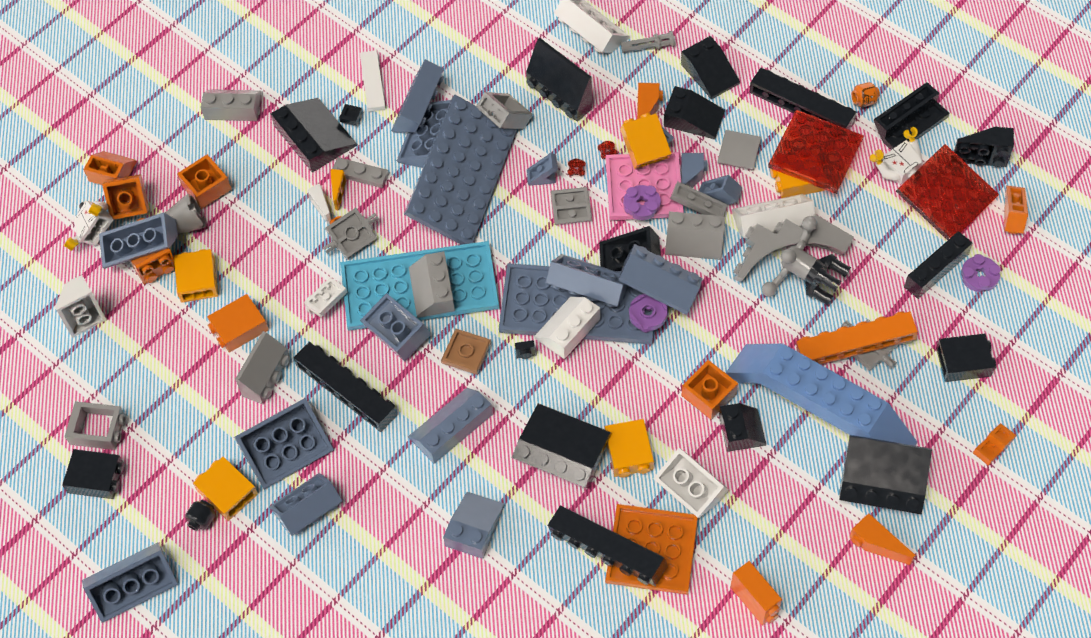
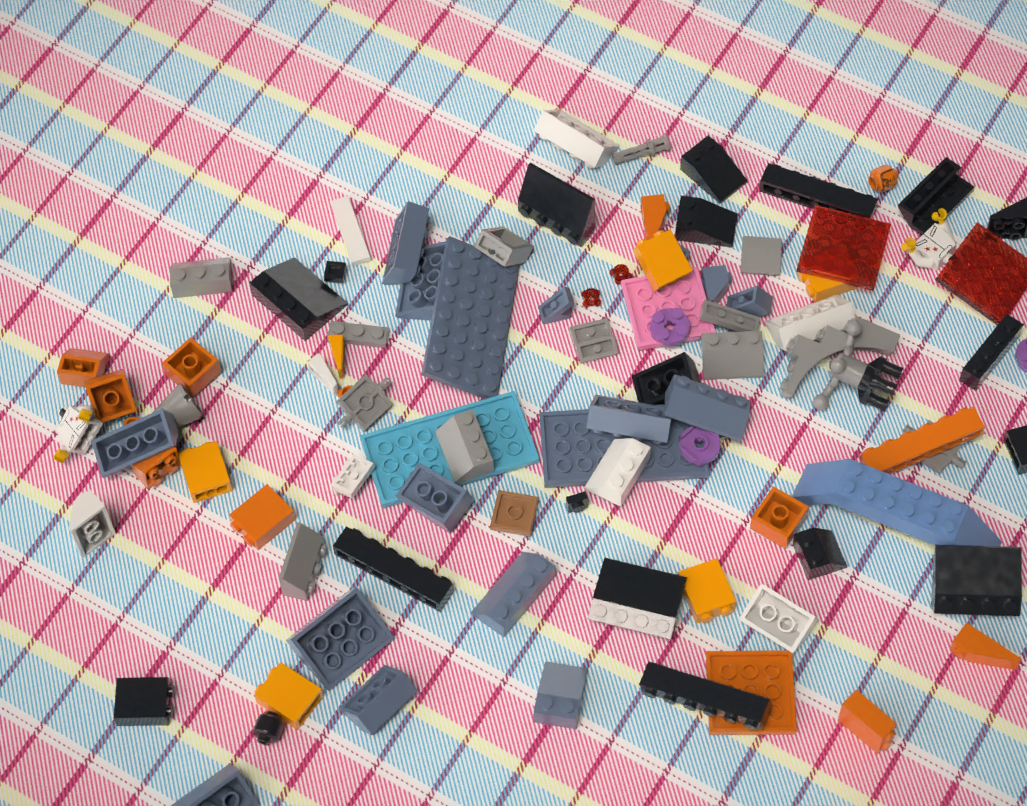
camera: 10 degrees left, 0 degrees up
light grey window [64,401,126,450] -> none

